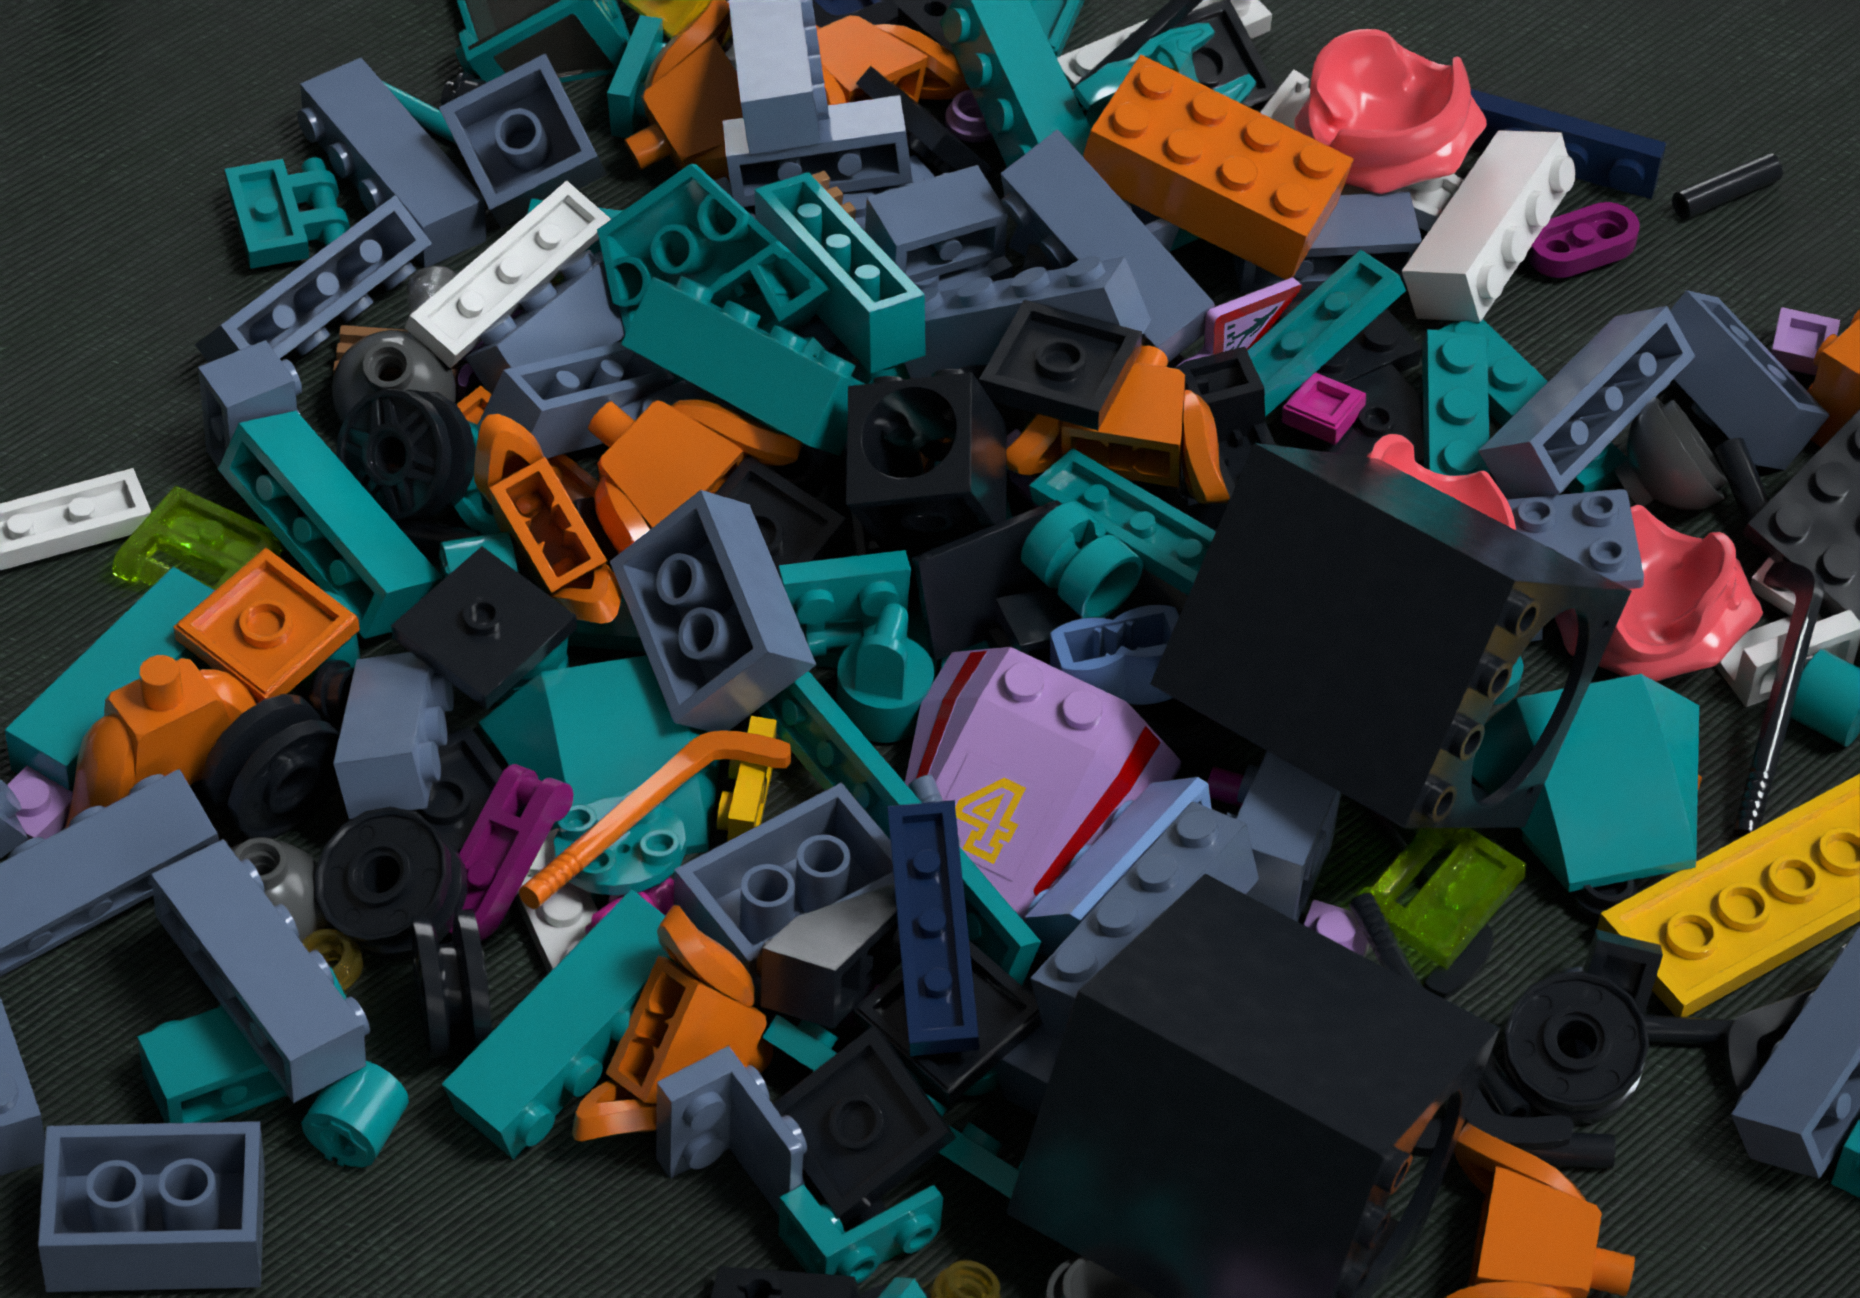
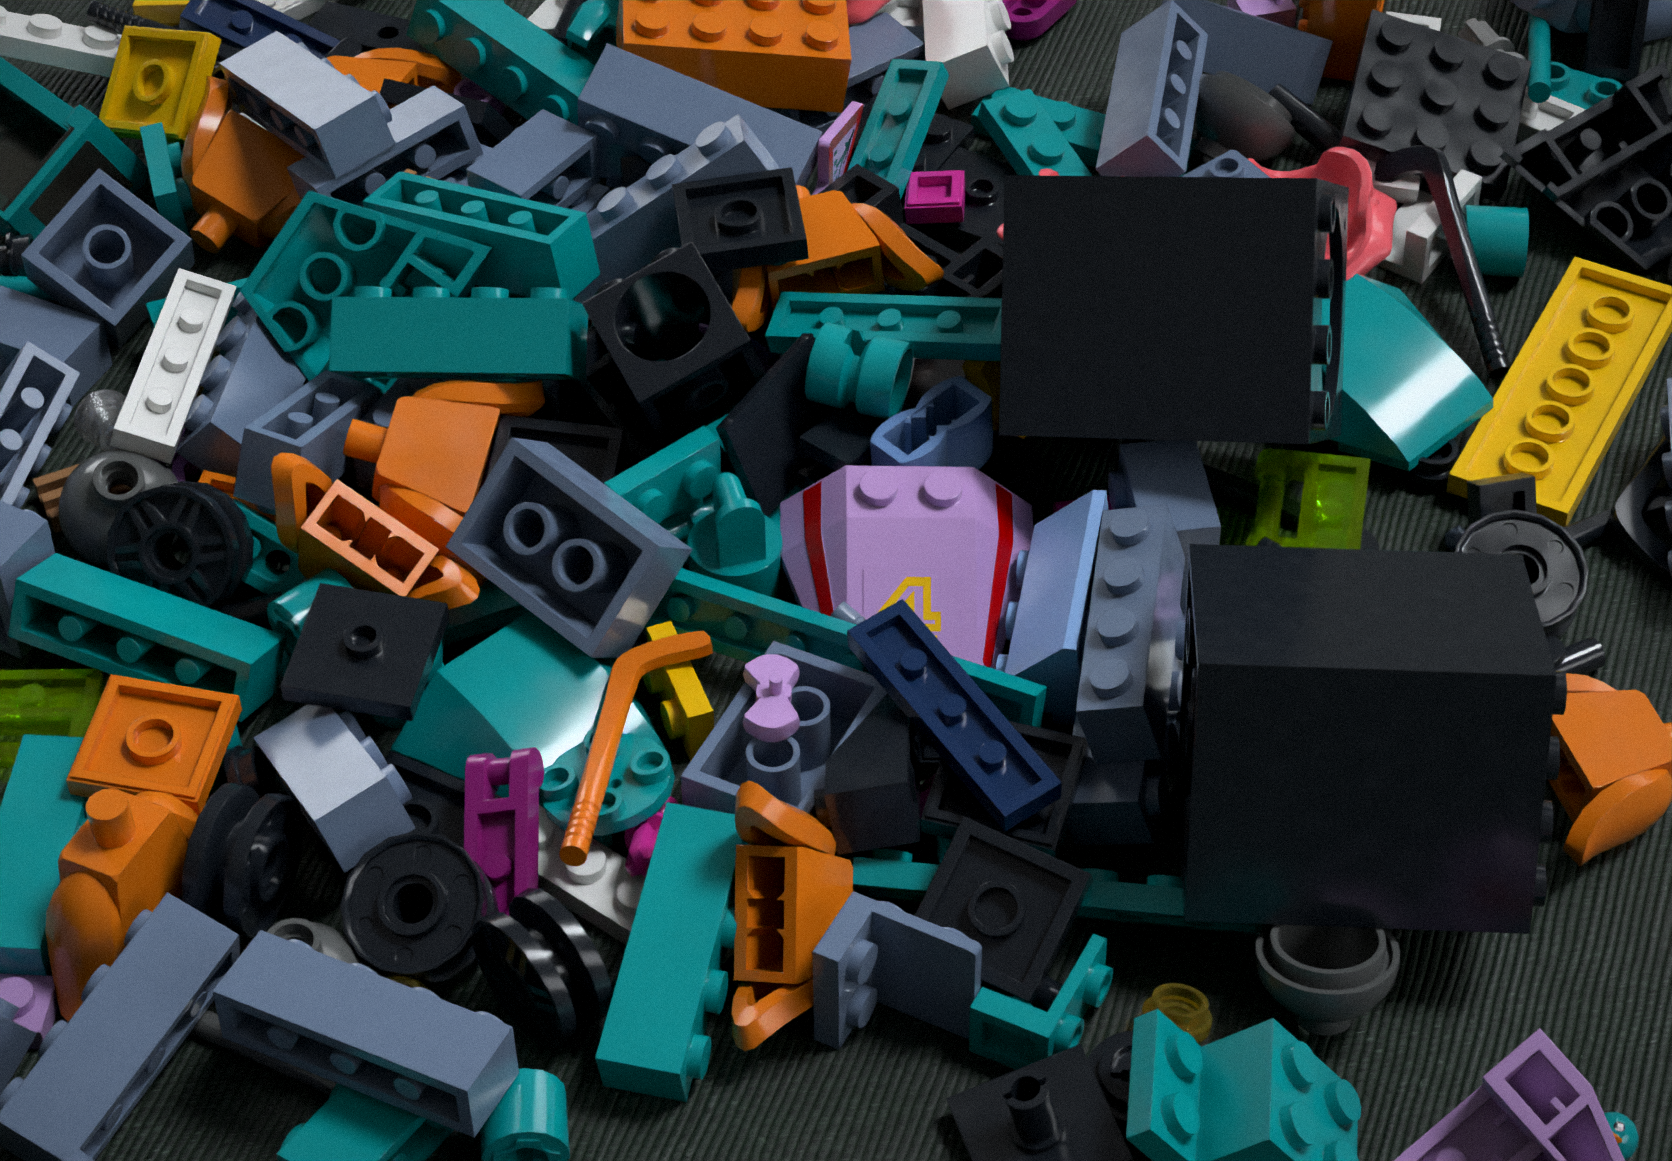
camera: 25 degrees left, 5 degrees down
none -> lavender piece [742,654,800,742]

